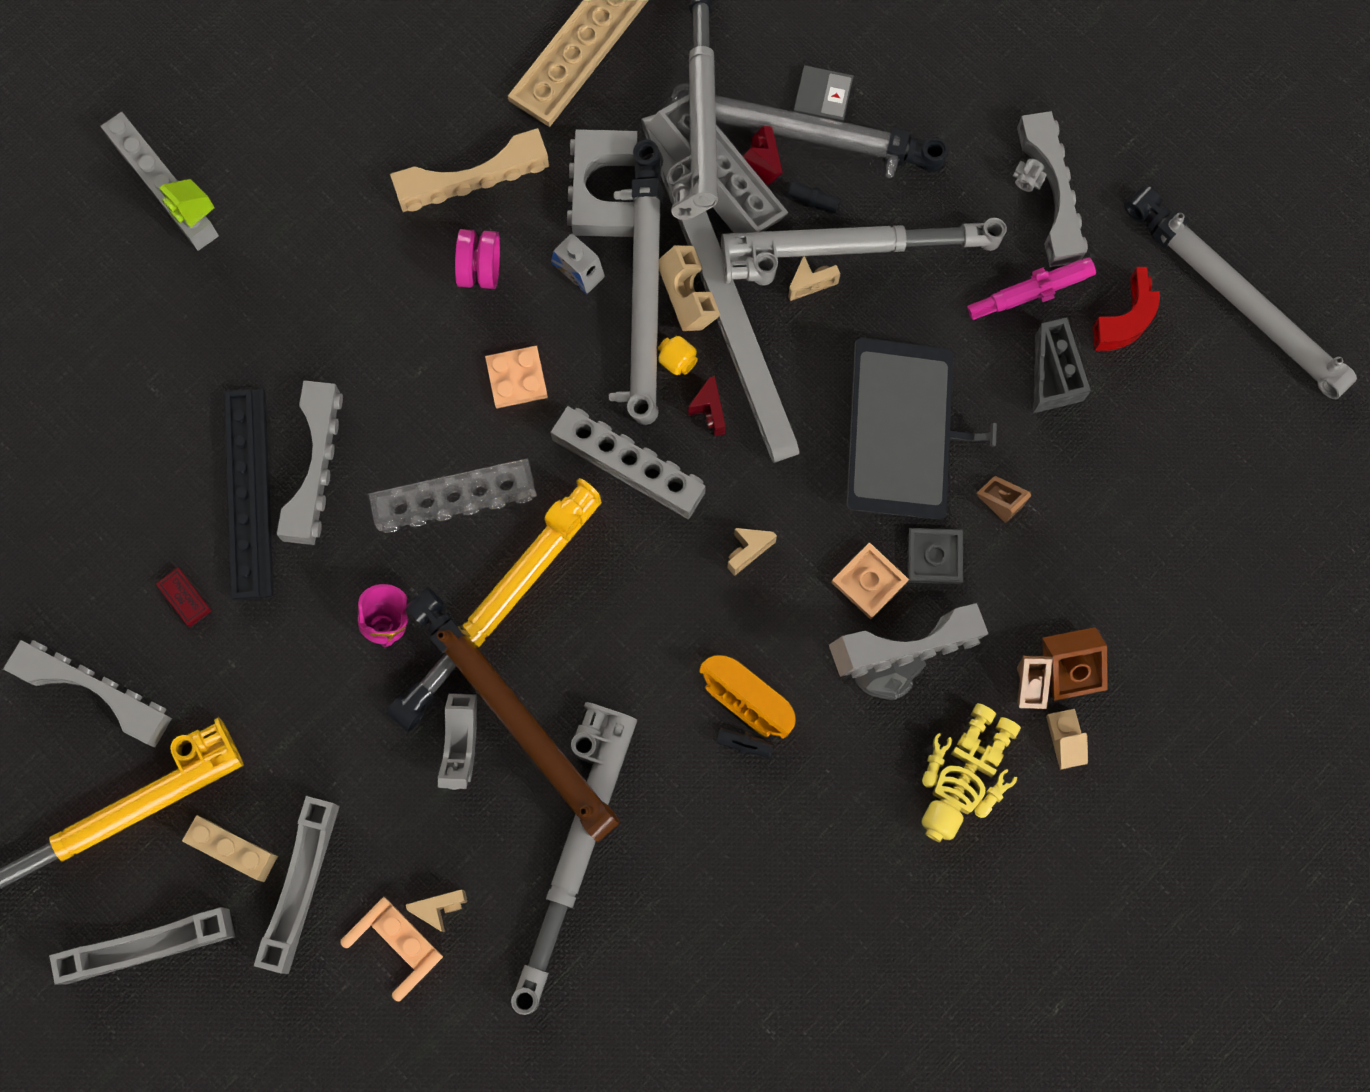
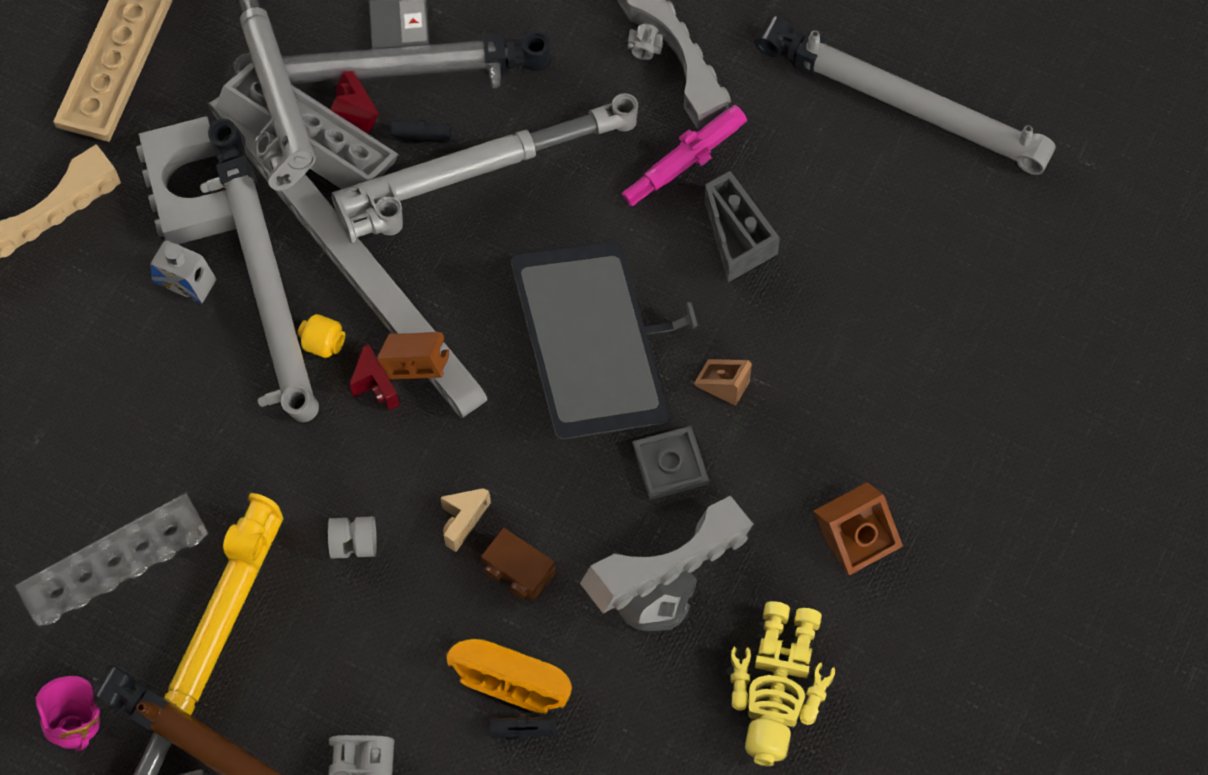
camera: 15 degrees left, 10 degrees down
dark pink wheel [455,229,500,289] -> none
light nougat plate [485,346,548,408] -> none
light grey brick [551,406,706,520] -> none
tan arch [659,246,720,331] -> none
tan slope [788,256,840,301] -> none
light nougat plate [831,542,909,619] -> none
slope [1017,656,1053,709] -> none
tan slope [1046,709,1088,770] -> none
red arch [1093,267,1160,351] -> none
none -> light grey wheel [328,516,377,559]
none -> dark orange hinge [377,332,449,379]
none -> reddish brown brick [481,528,556,602]

